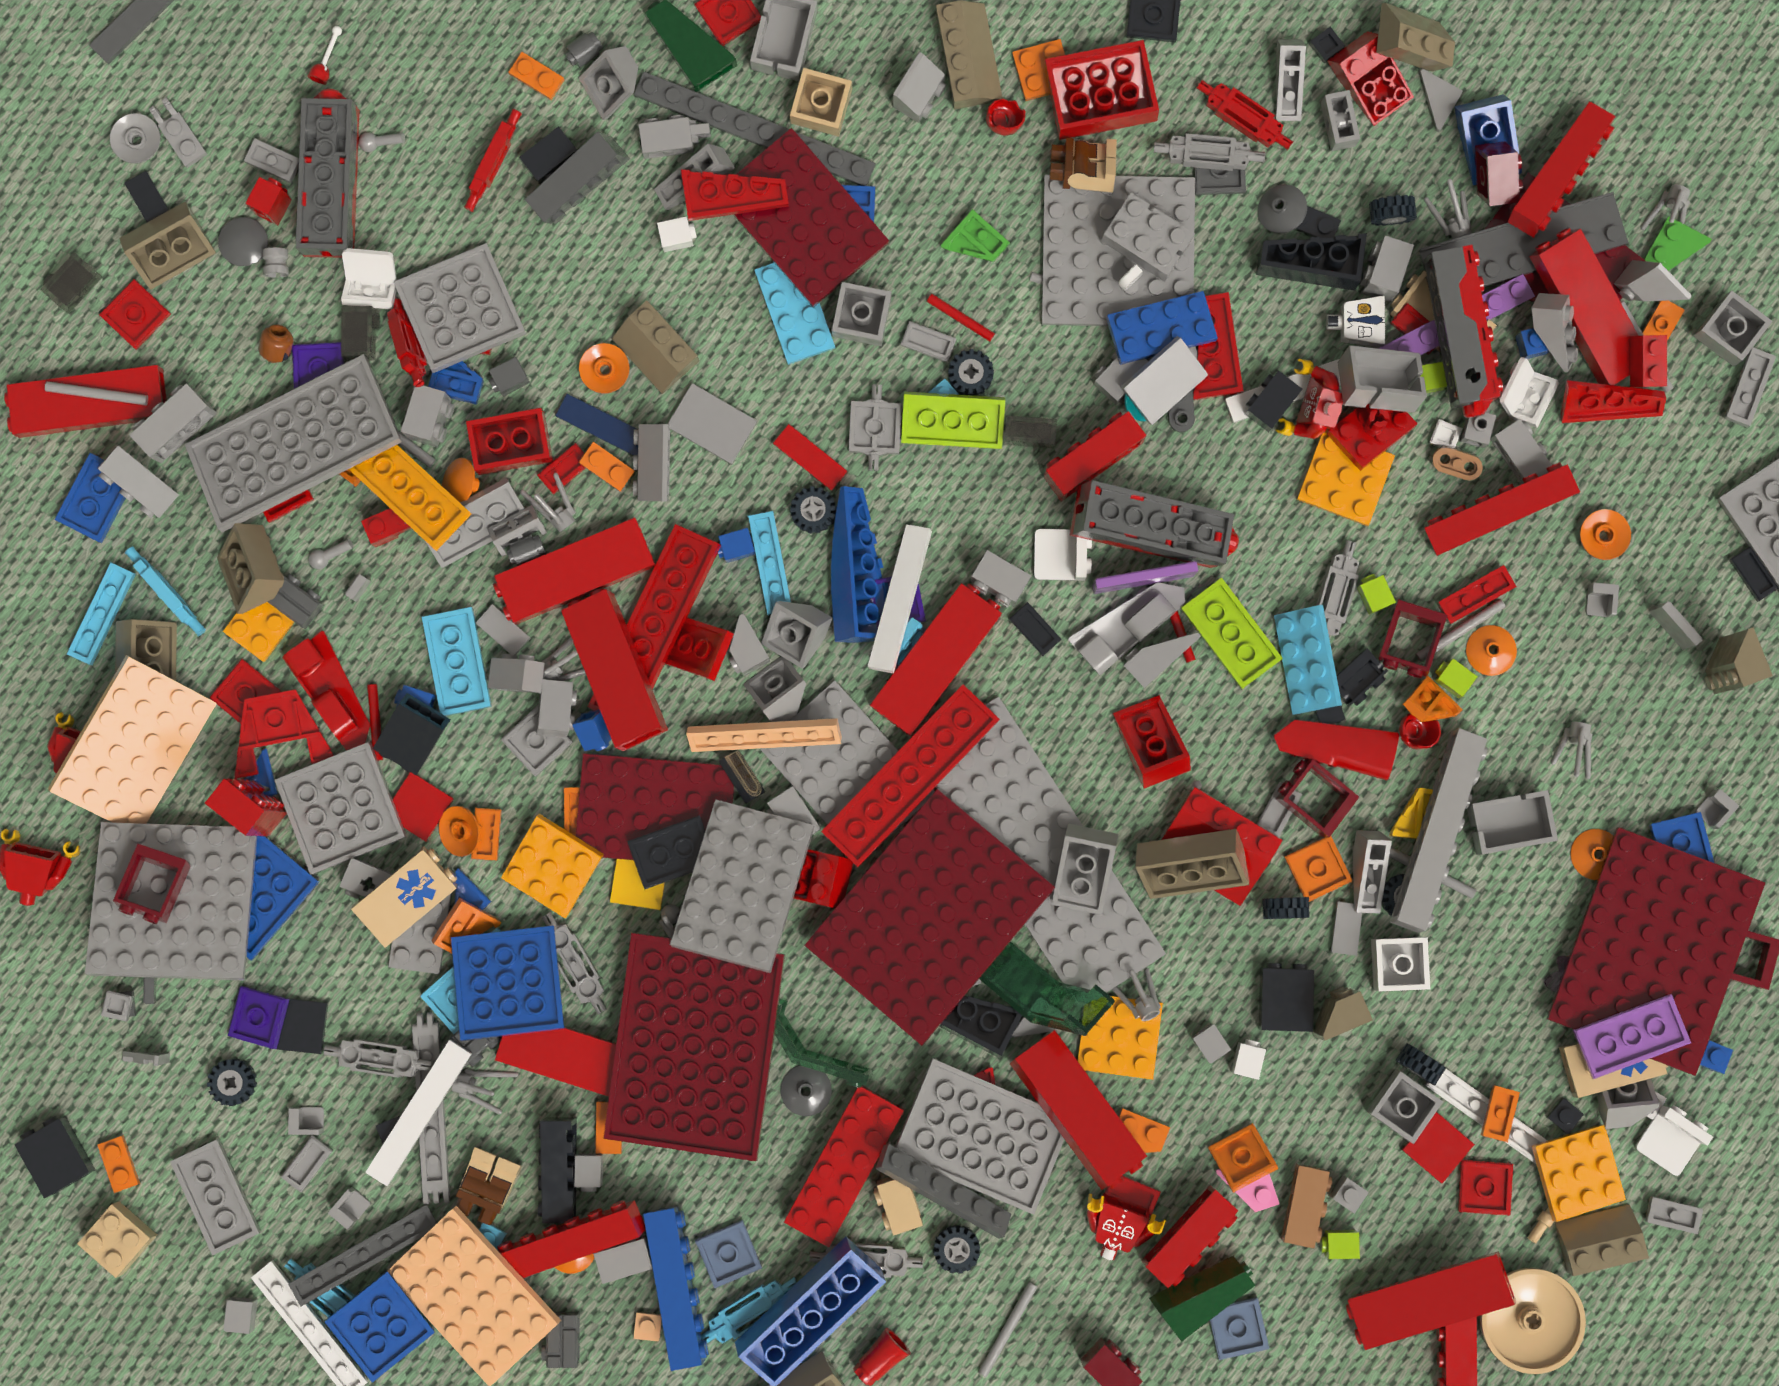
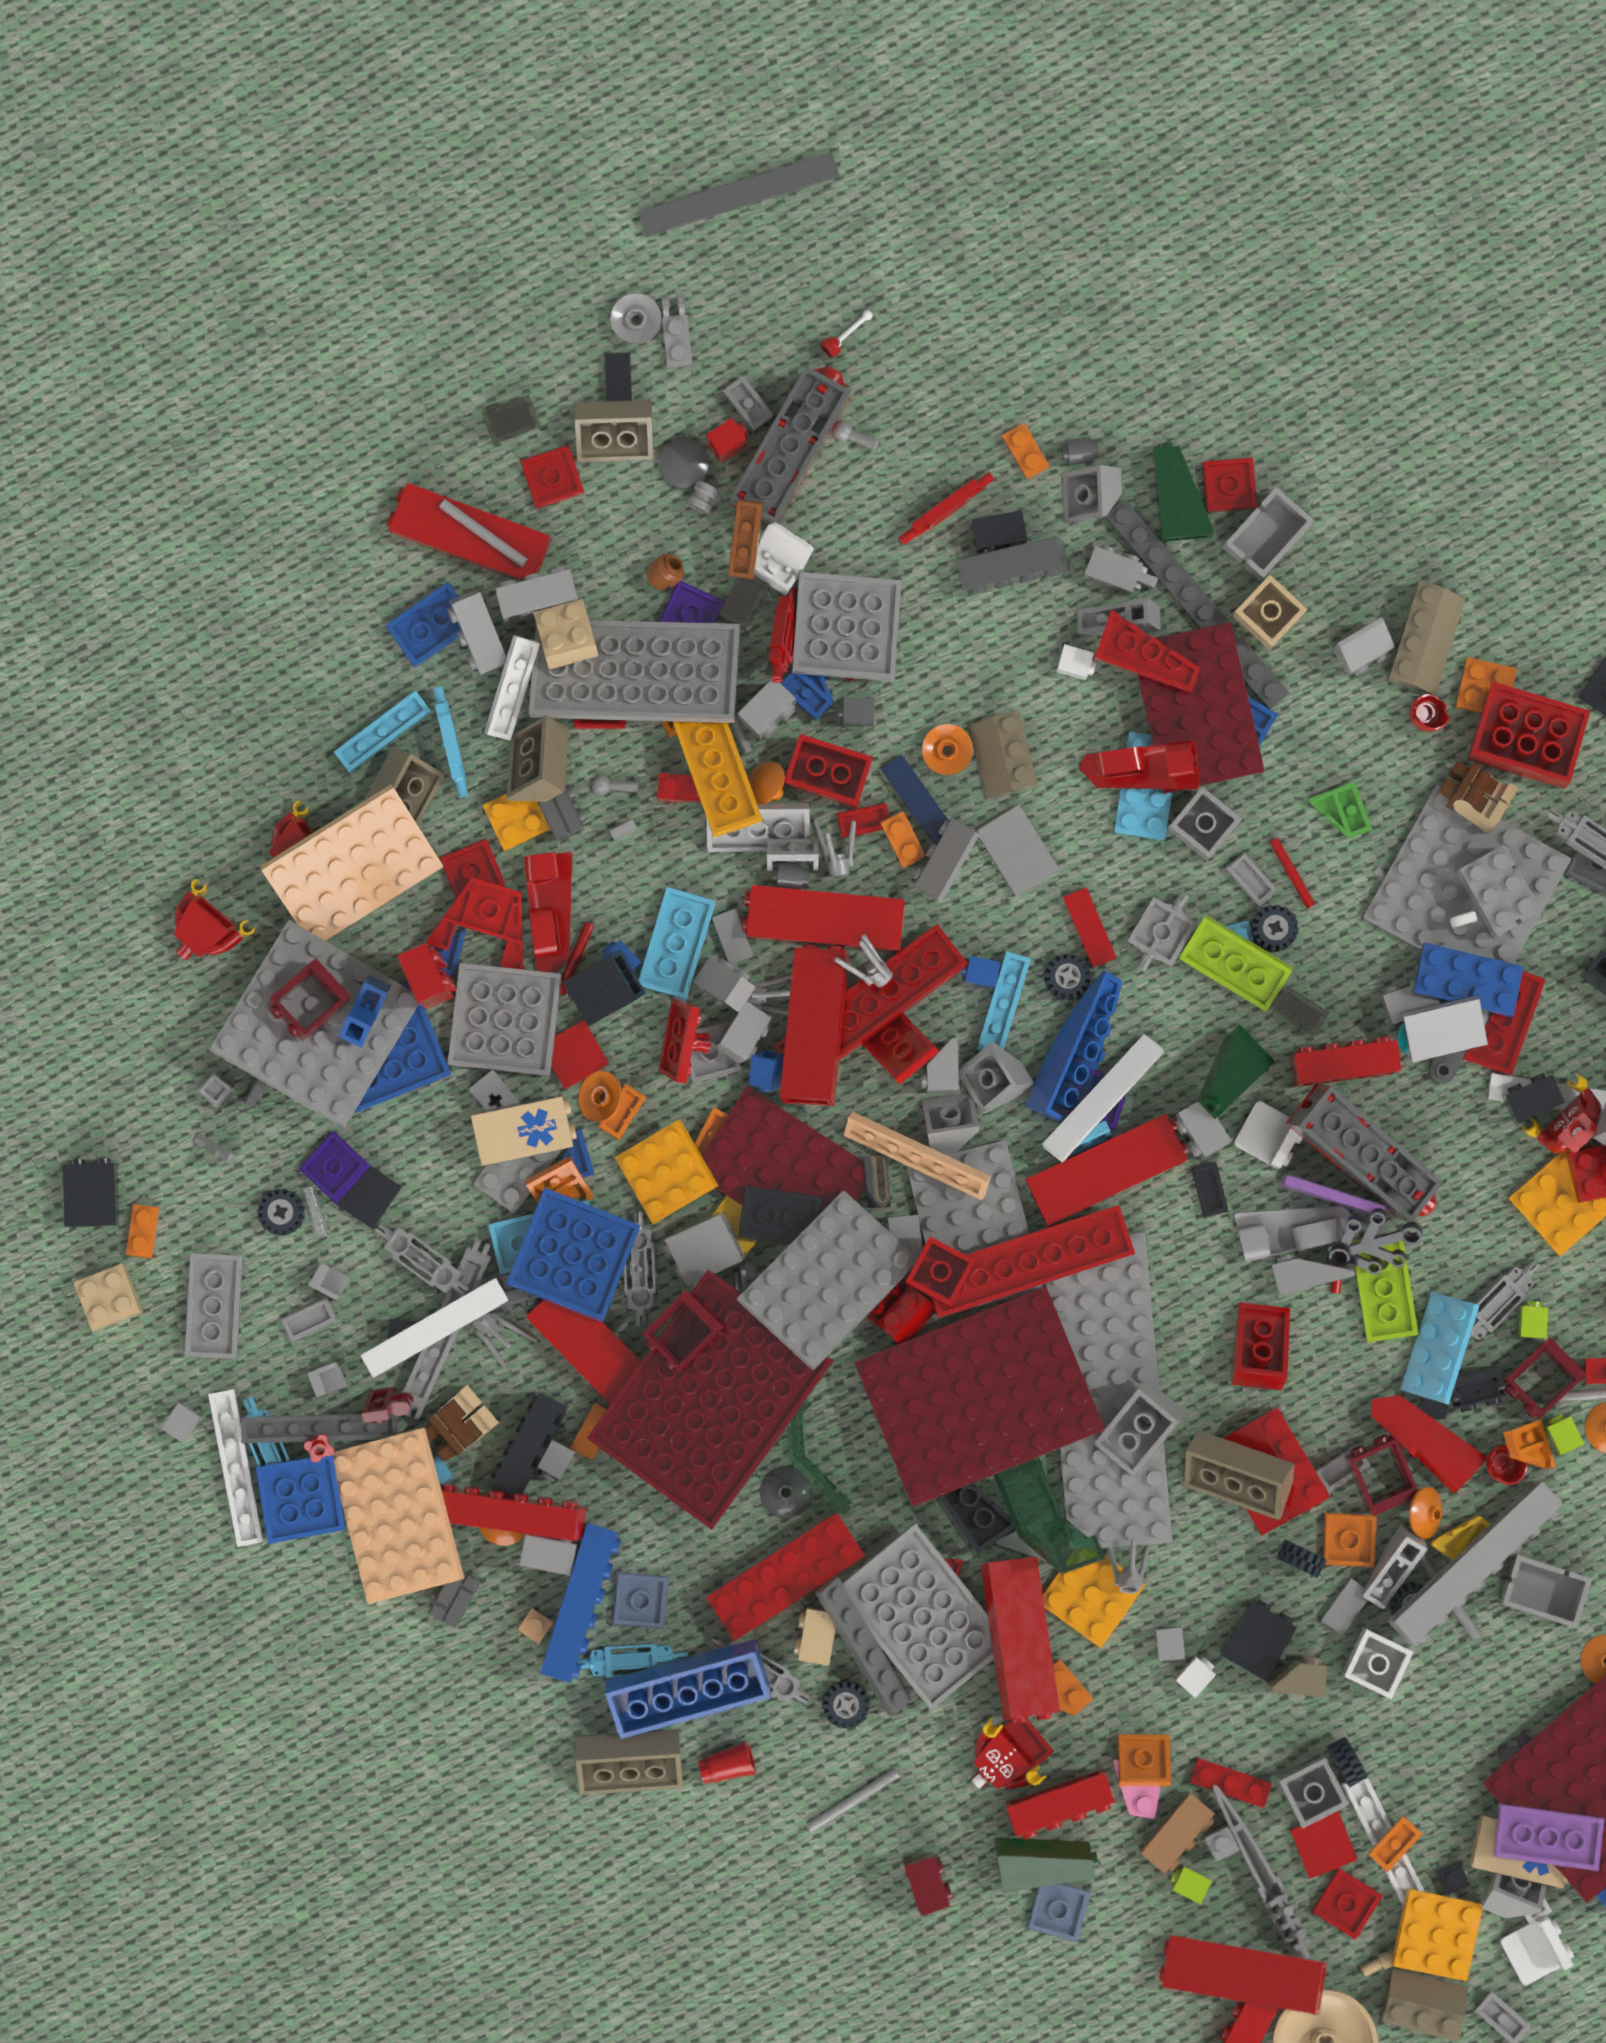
camera: 25 degrees right, 0 degrees up
none -> clear pin [300,1186,330,1240]
none -> plate [304,1434,334,1462]
none -> blue brick [338,974,392,1048]
none -> dark red hinge [361,1387,414,1424]
none -> white plate [484,635,540,740]
none -> tan brick [533,599,599,670]
none -> dark red window [642,1290,725,1371]
none -> red plate [658,997,711,1083]
none -> light grey brick [664,1211,745,1286]
none -> dark orange tile [728,499,764,579]
none -> light grey plant [834,934,893,987]
none -> red brick [905,1236,976,1307]
none -> red panel [1079,740,1199,790]
none -> red plate [1190,1758,1272,1808]
none -> dark green slope [1197,1024,1275,1119]
none -> light grey piece [1213,1785,1311,1959]
none -> plant [1327,1208,1423,1275]
none -> orange dish [1409,1487,1442,1539]

